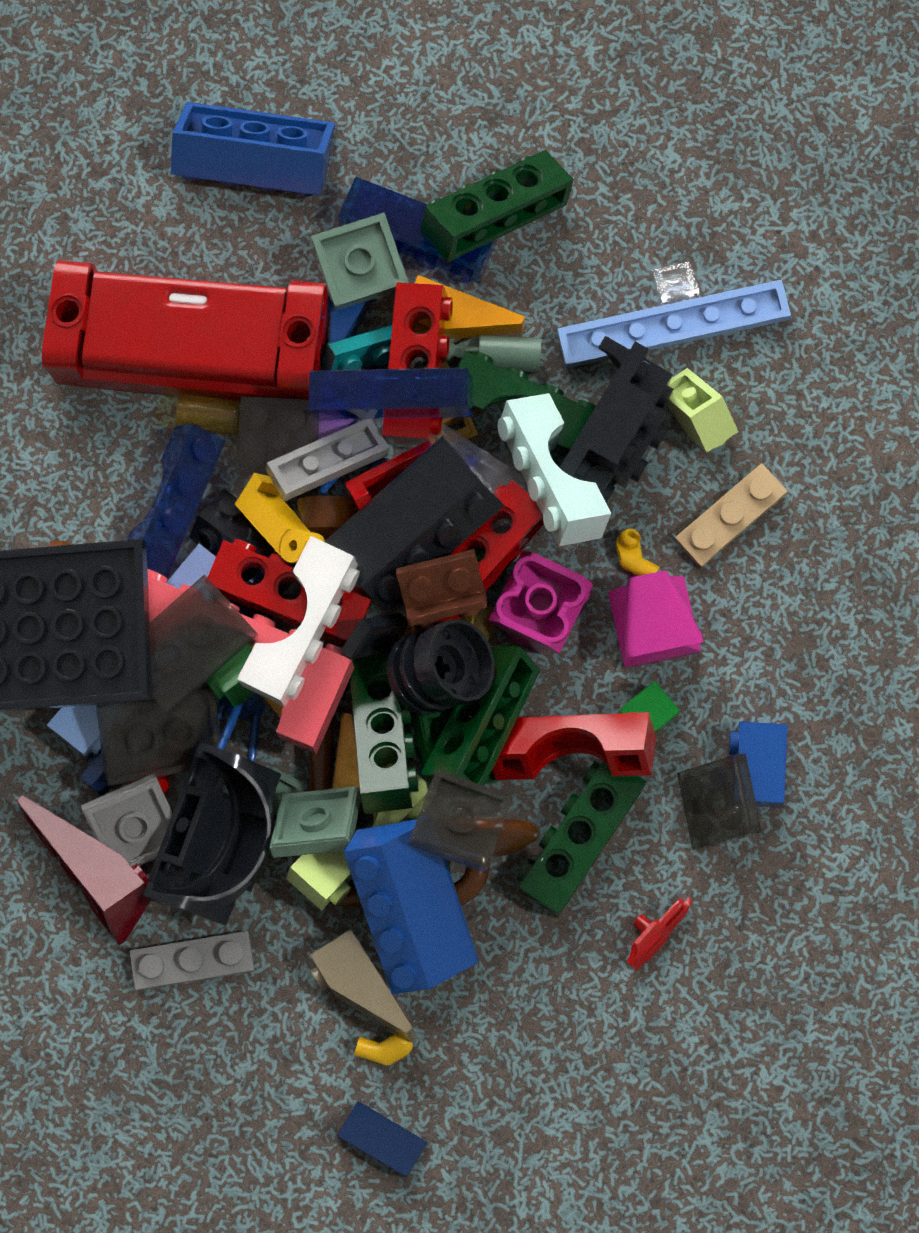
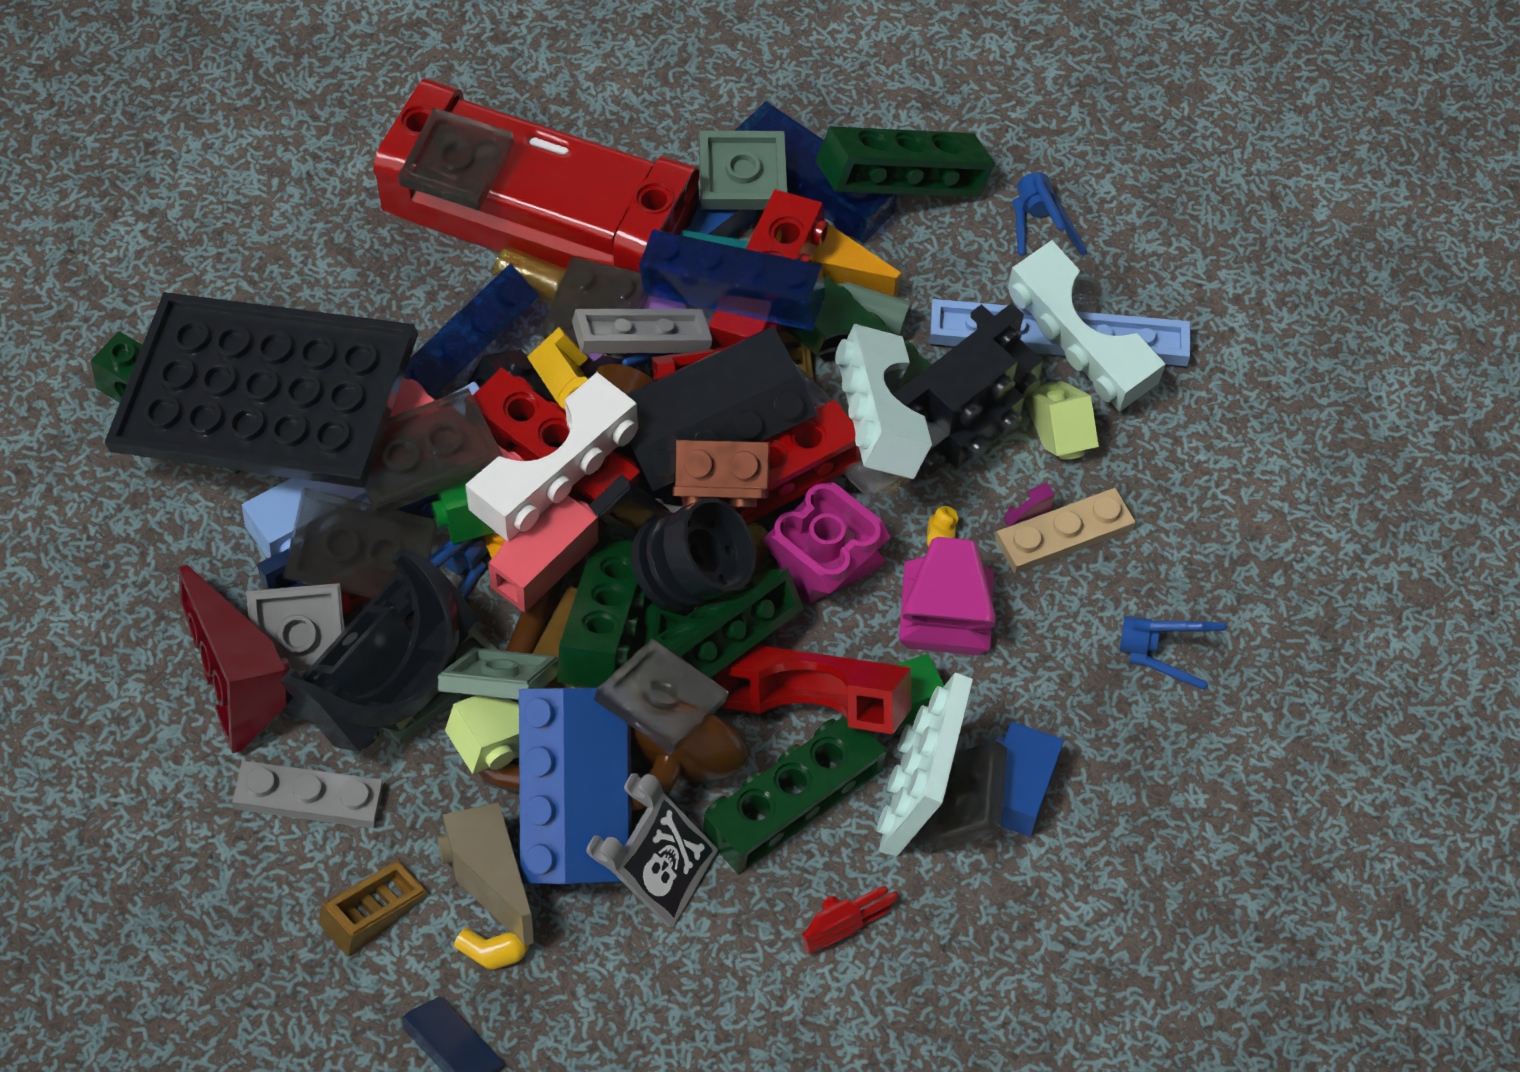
camera: 10 degrees right, 20 degrees down
blue slope [170,102,335,197] -> none
none -> pearl gold slope [318,860,427,956]
none -> clear smoke plate [398,107,514,211]
none -> flag [586,773,718,927]
none -> light aqua plate [877,672,973,856]
none -> magenta tile [1003,483,1055,527]
none -> light aqua arch [1008,240,1166,412]
none -> blue plant [1012,172,1087,256]
none -> blue plant [1120,615,1227,689]

